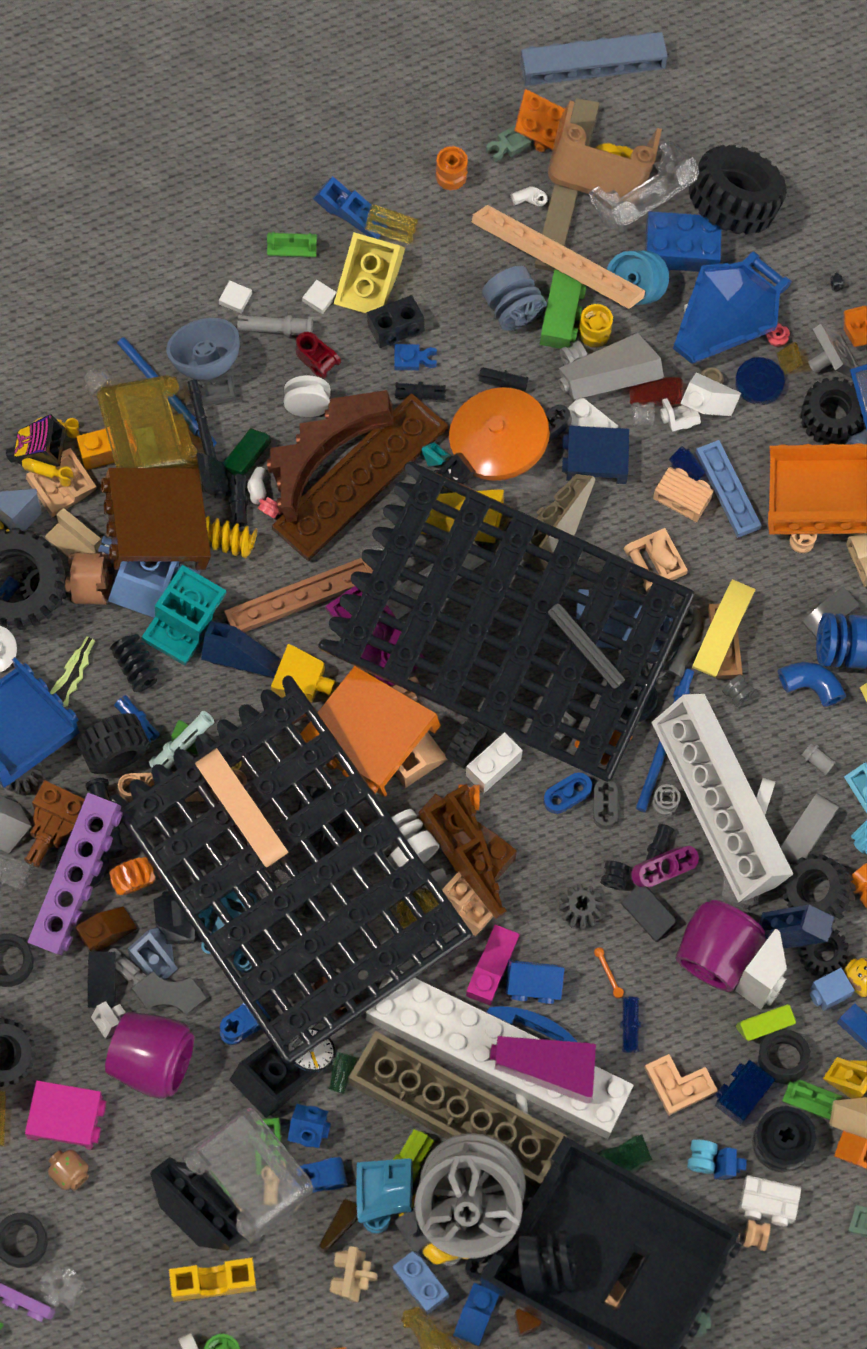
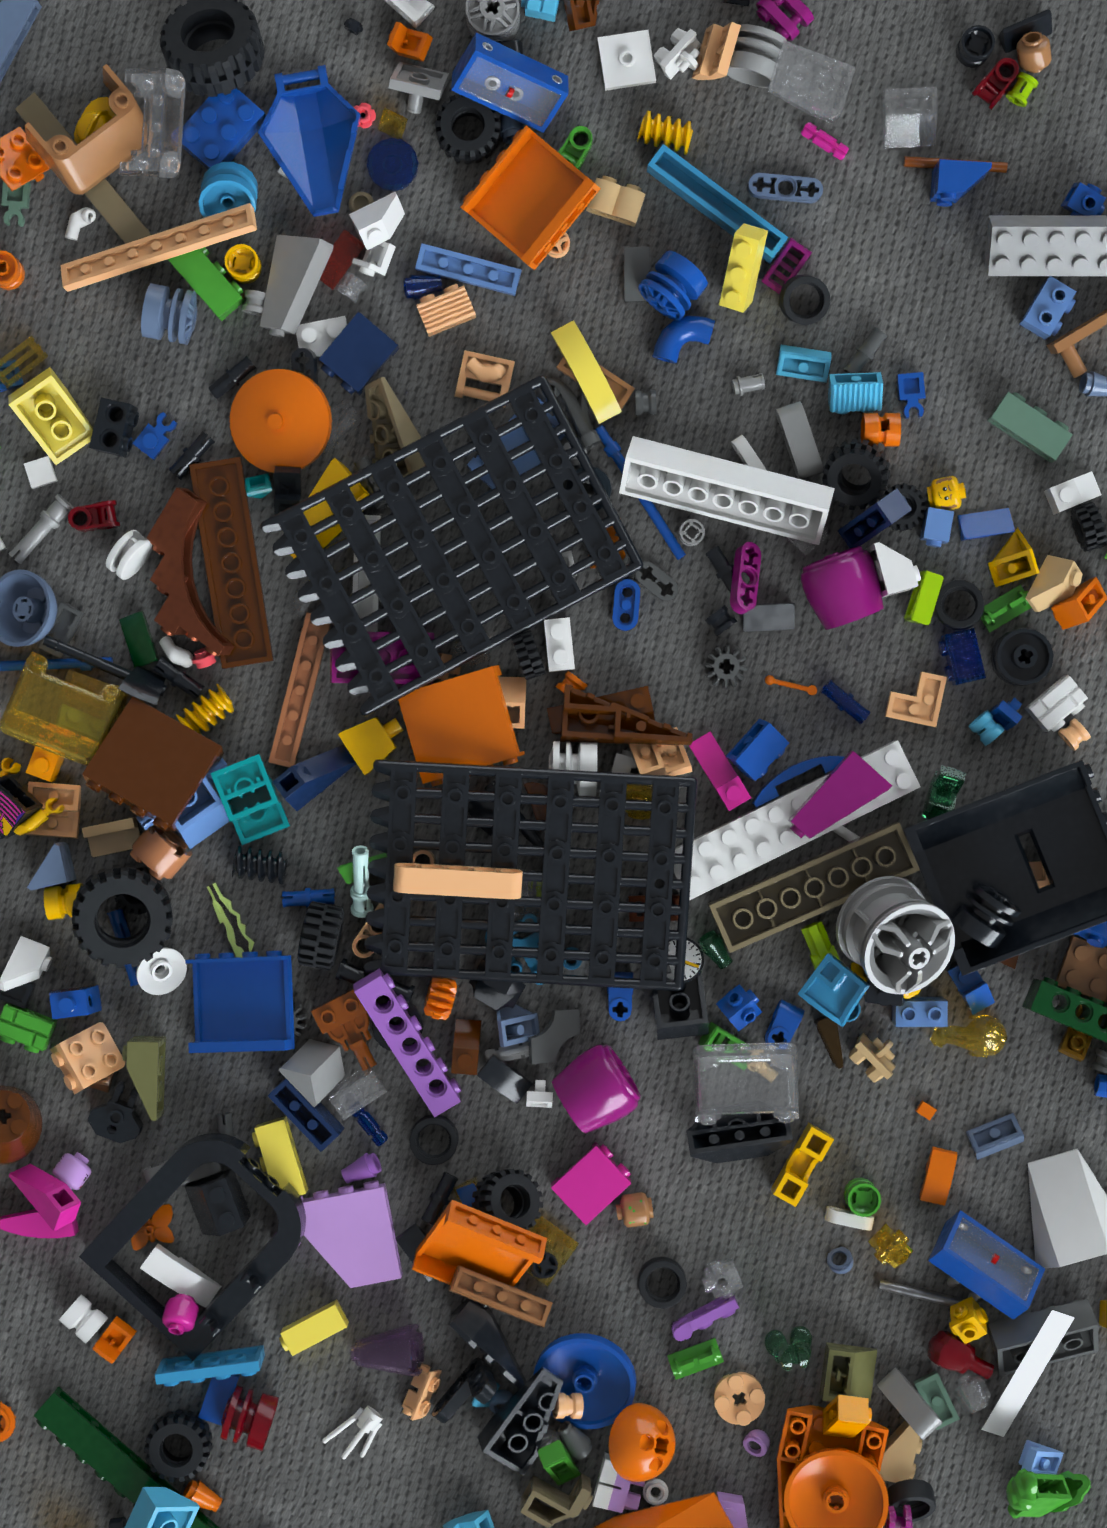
camera: 50 degrees left, 20 degrees up
dark grey axle [548,604,625,689] -> none

